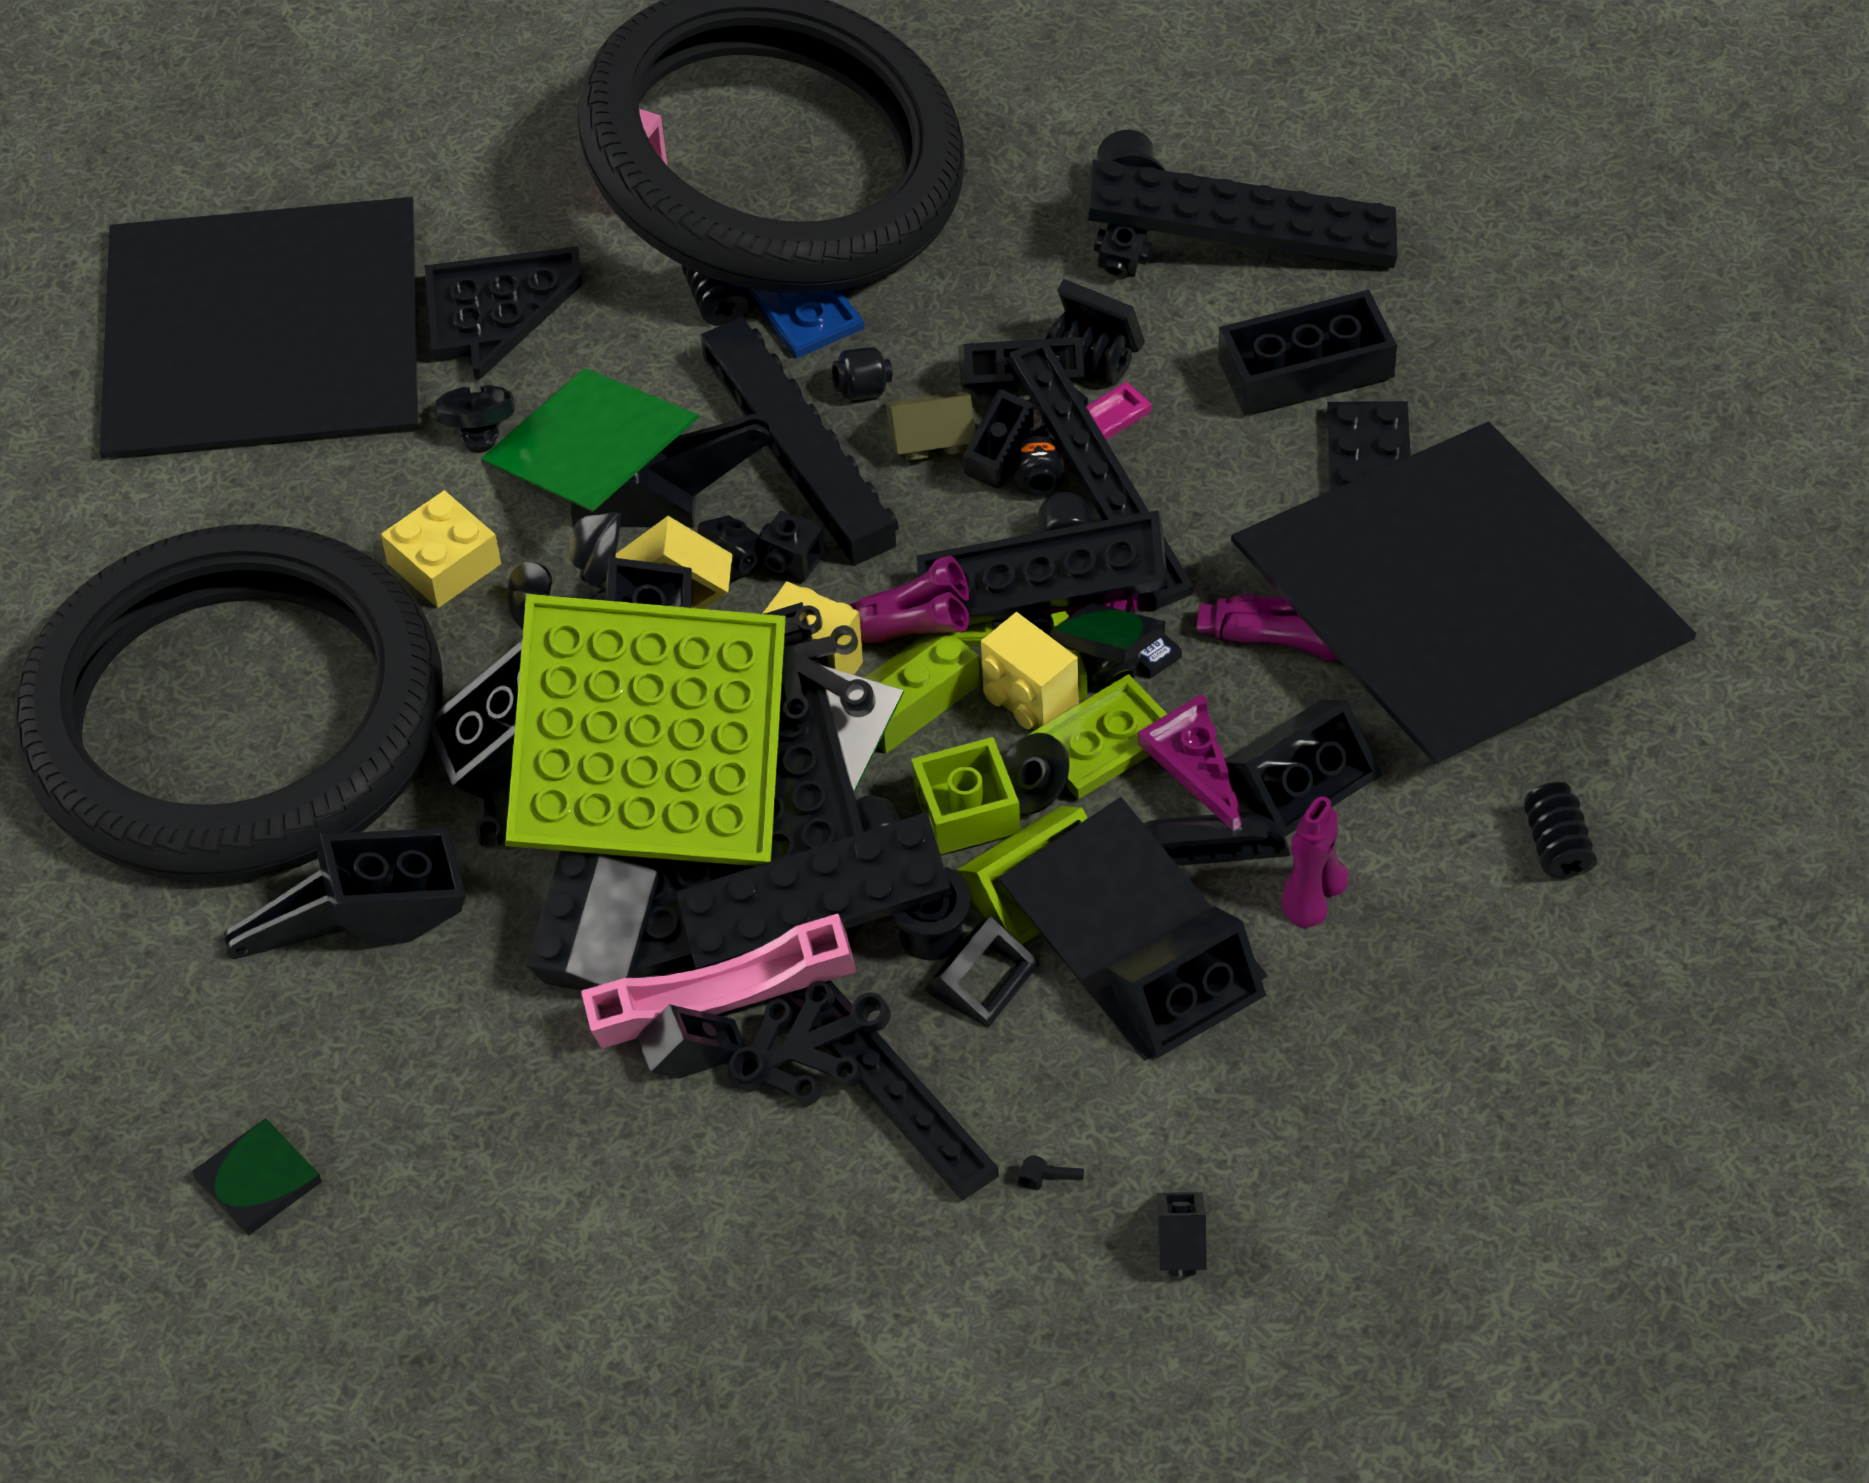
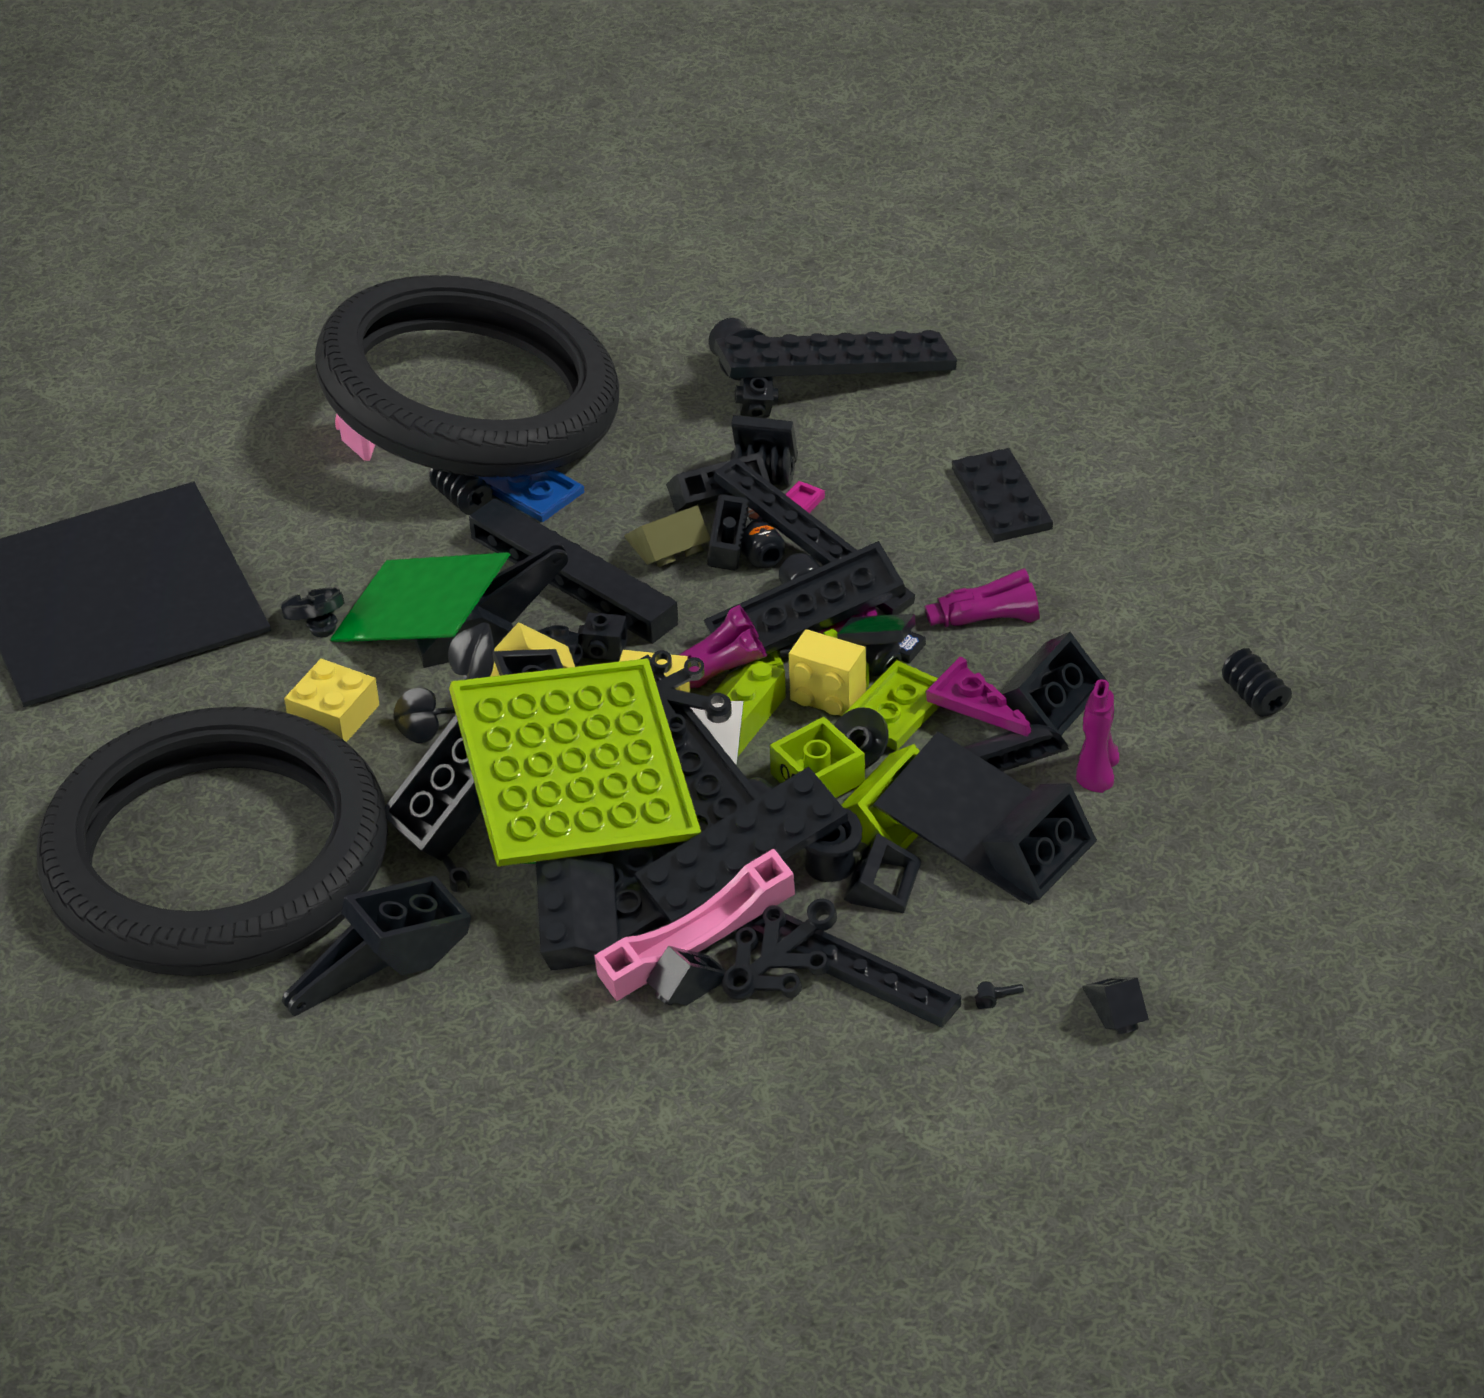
camera: 20 degrees left, 10 degrees down
dark green tile [193,1118,322,1236] -> none
black wing [425,246,583,380] -> none
black head [832,347,893,400] -> none
black brick [1218,290,1397,416] -> none
black baseplate [1231,421,1697,765] -> none

